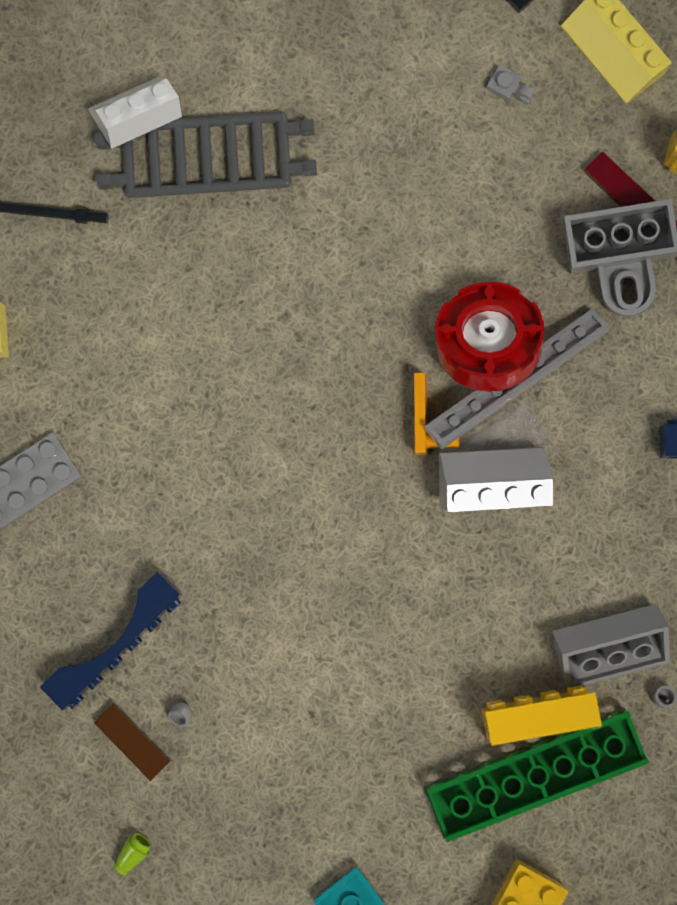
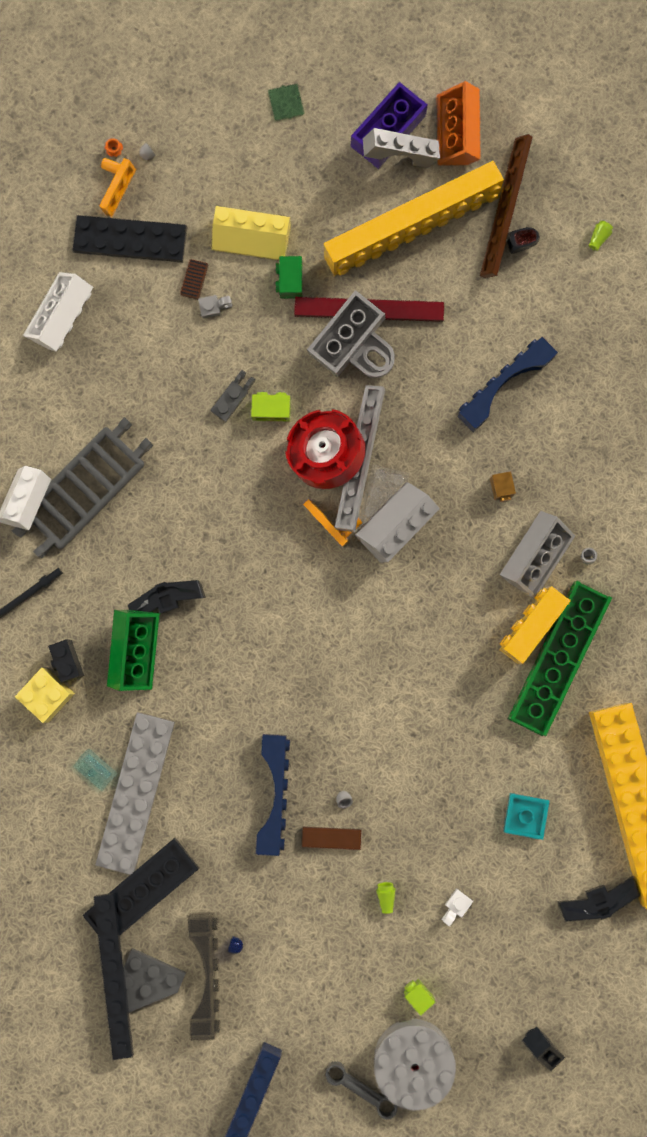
camera: 35 degrees left, 0 degrees up
none -> black brick [48,639,84,683]
none -> green slope [107,610,160,691]
none -> black plate [127,580,206,614]
none -> reddish brown tile [180,259,209,300]
none -> dark grey hinge [210,370,256,422]
none -> lime brick [251,392,291,422]
none -> green brick [276,256,303,299]
none -> pearl gold brick [490,471,516,502]

